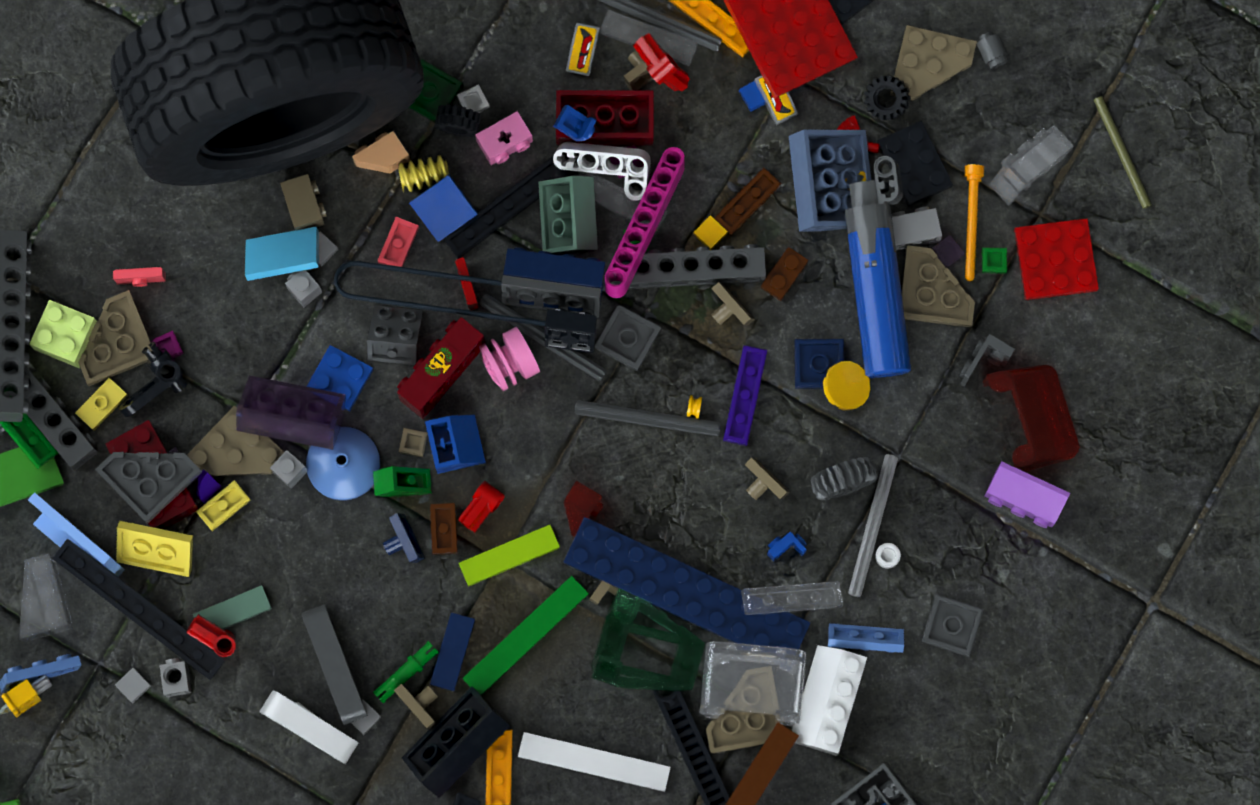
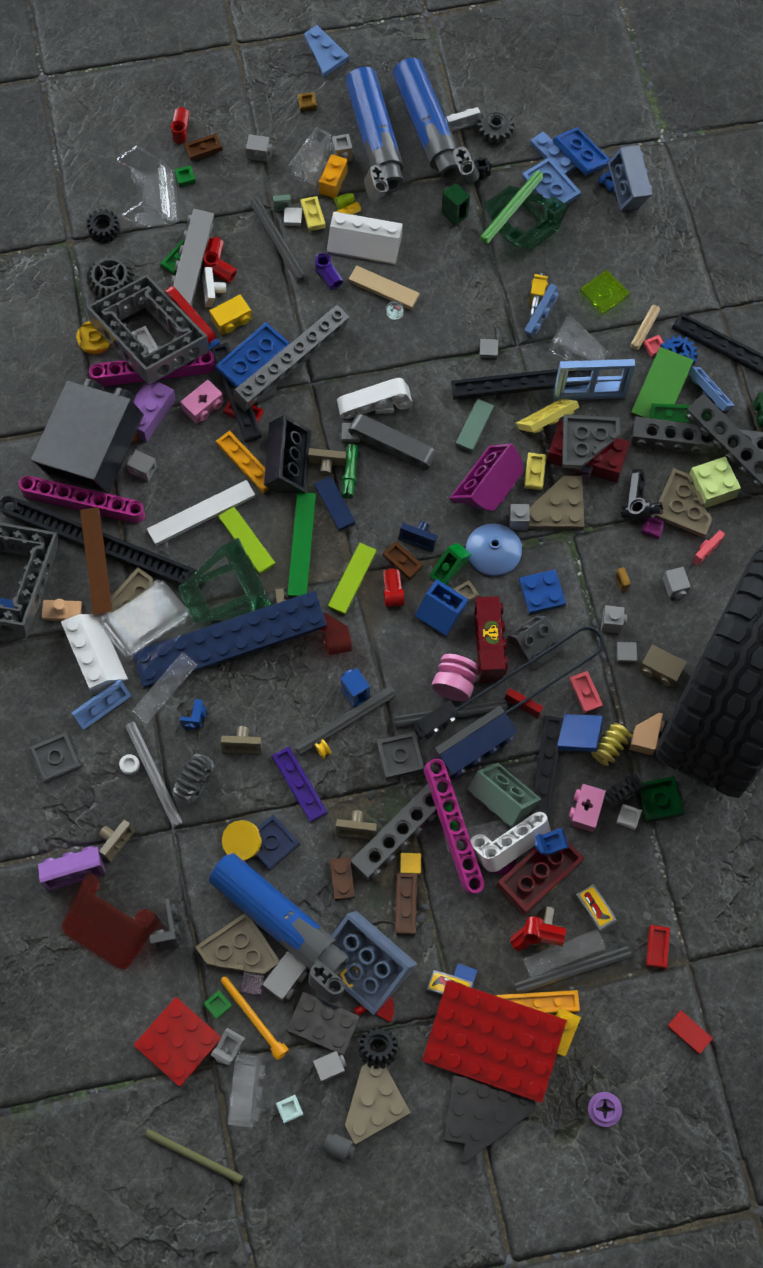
camera: 135 degrees right, 10 degrees down
light yellow plate [75,378,128,431] -> none
light grey brick [160,658,192,697] -> none
red piece [187,614,236,657] -> none
dark purple tile [196,469,222,504] -> none
clear purple brick [236,375,346,450] -> none
medium azure tile [245,227,319,281] -> none
none -> light nougat tile [42,599,83,621]
none -> dark tan tile [99,819,136,862]
none -> light grey bracket [211,1028,245,1065]
none -> lime tile [218,507,275,575]
none -> light aqua tile [276,1095,303,1124]
none -> light grey brick [313,1051,347,1083]
none -> blue brick [341,668,370,708]
none -> magenta windscreen [449,443,524,511]
none -> pearl gold tile [615,567,631,593]
none -> light grey brick [662,567,691,599]

